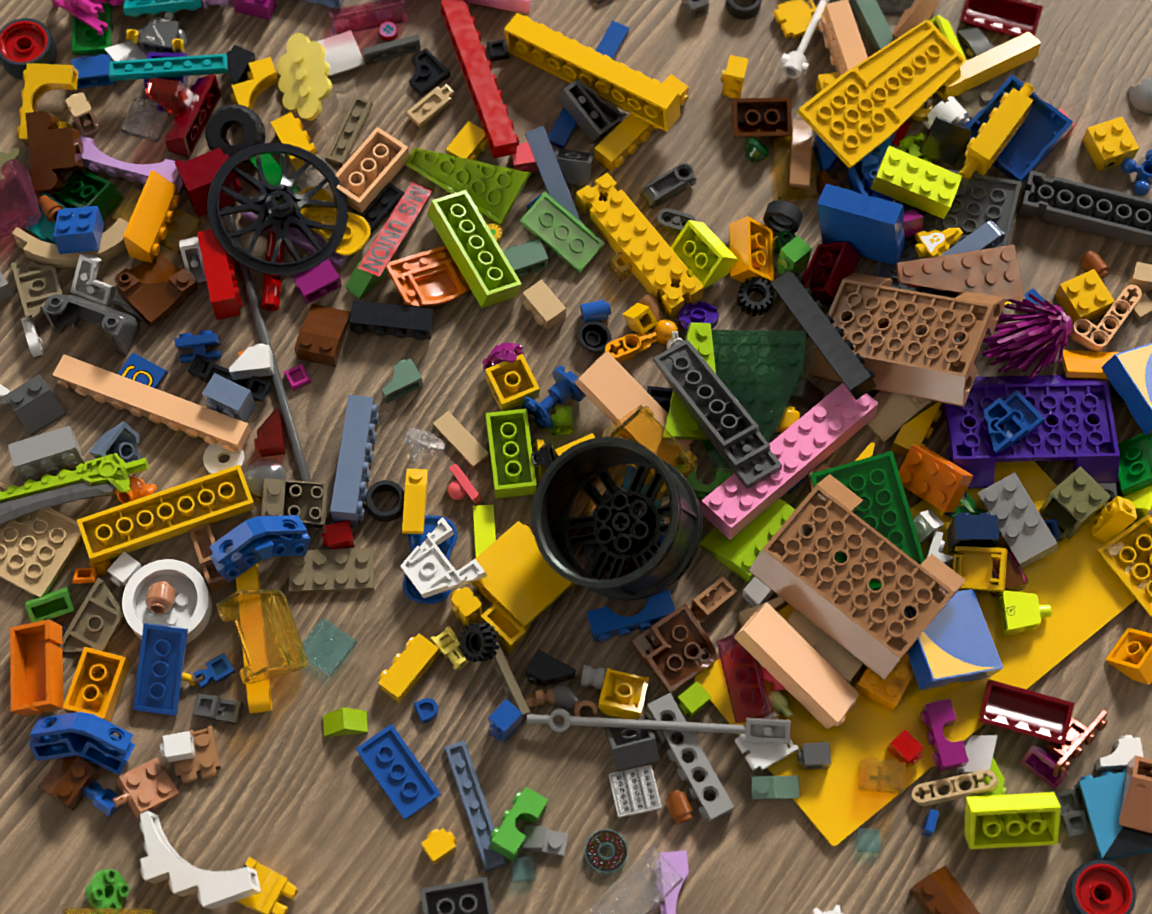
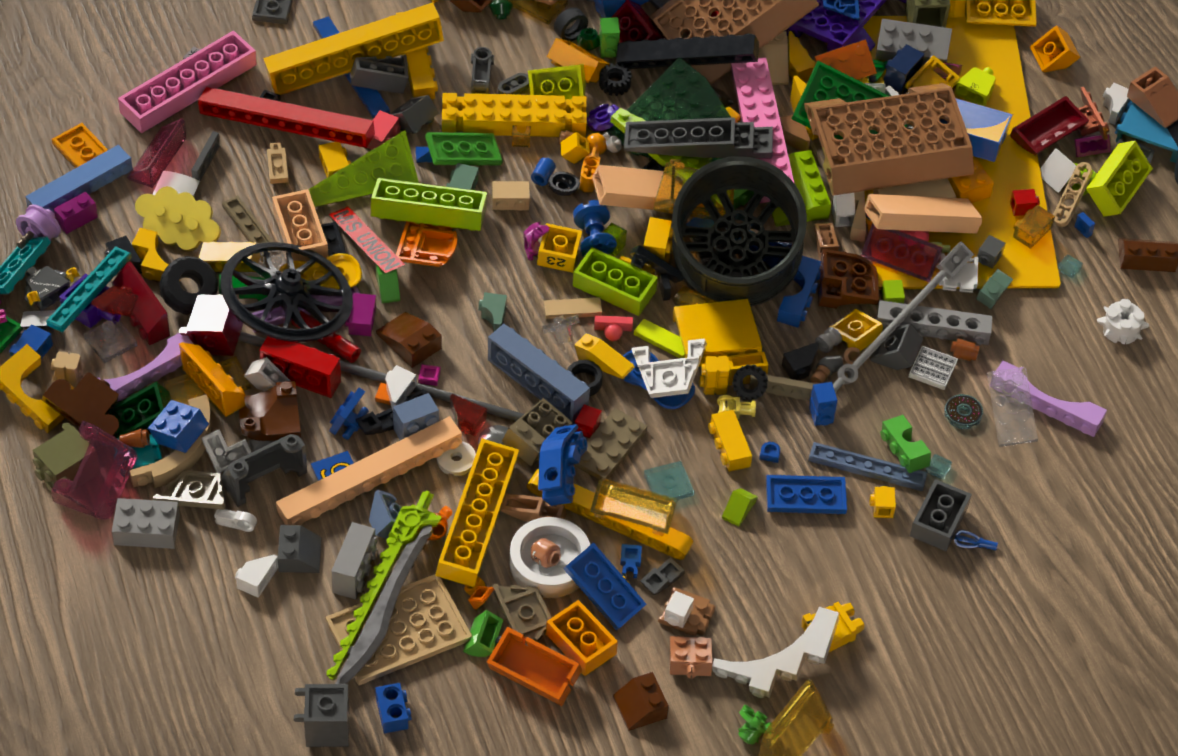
camera: 55 degrees left, 15 degrees down
blue brick [29,712,136,775] -> none
blue plate [82,781,124,816] -> none
white brick [107,552,142,587] -> none
black brick [349,300,434,340] -> none
tile [378,21,398,41] -> none
black tile [409,48,451,97] -> none
light grey slope [521,826,568,857] -> none
sand blue tile [525,126,581,222] -> none
magenta arch [920,699,969,772] -> none

